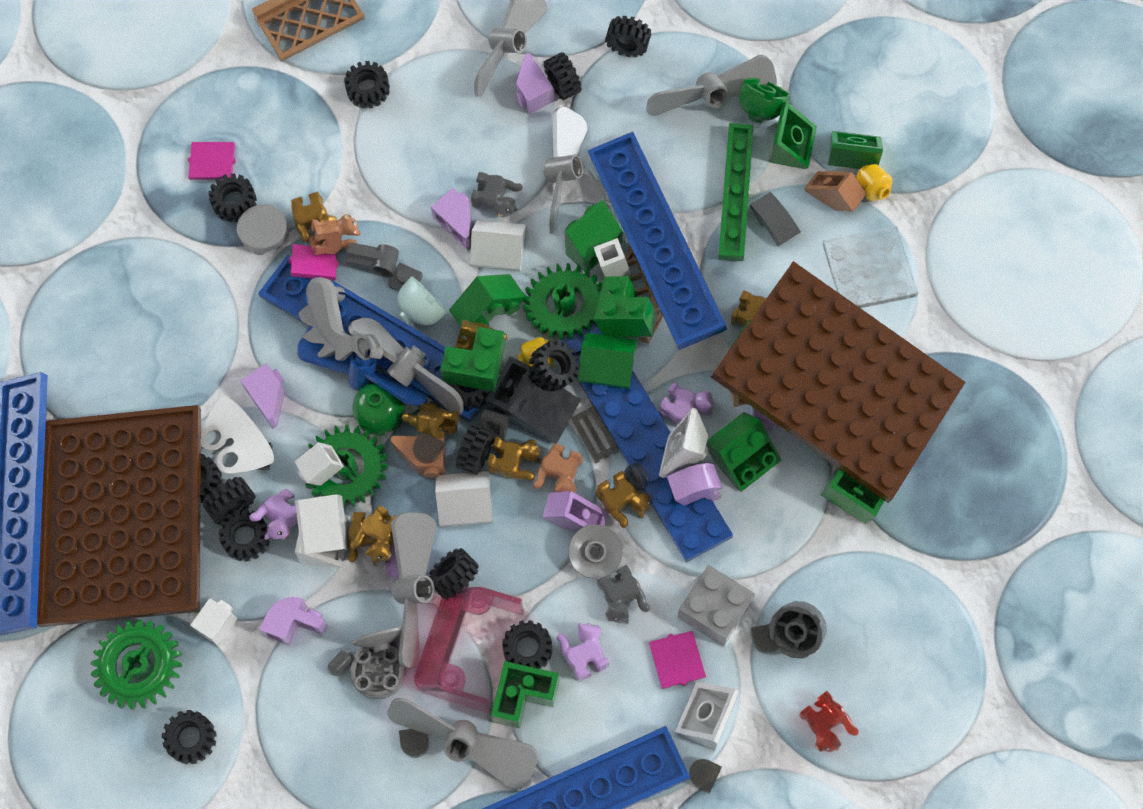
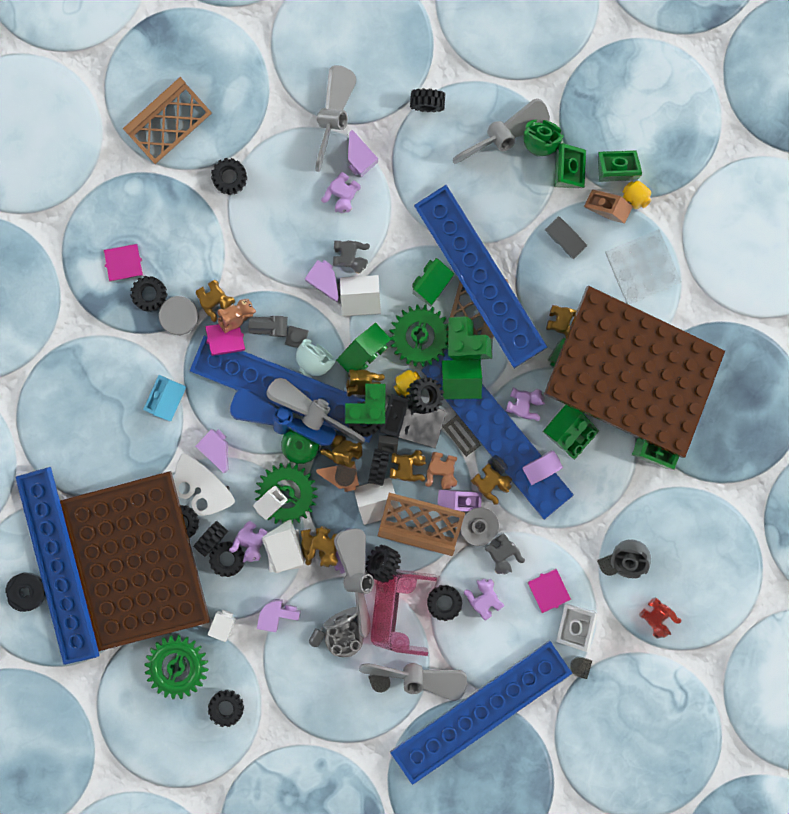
camera: 10 degrees left, 20 degrees up
light grey animal [299,277,383,361] -> none
green brick [491,661,560,728] -> none
black tyre [543,52,582,101] -> none
light grey piece [543,107,587,234] -> none
white brick [594,238,631,277] -> none
white slope [659,407,708,478] -> none
light grey brick [678,565,755,647] -> none
green plate [718,123,754,261] -> none
none -> medium azure panel [143,375,186,421]
none -> lavender animal [321,172,361,213]
none -> medium nougat fence [378,492,465,556]

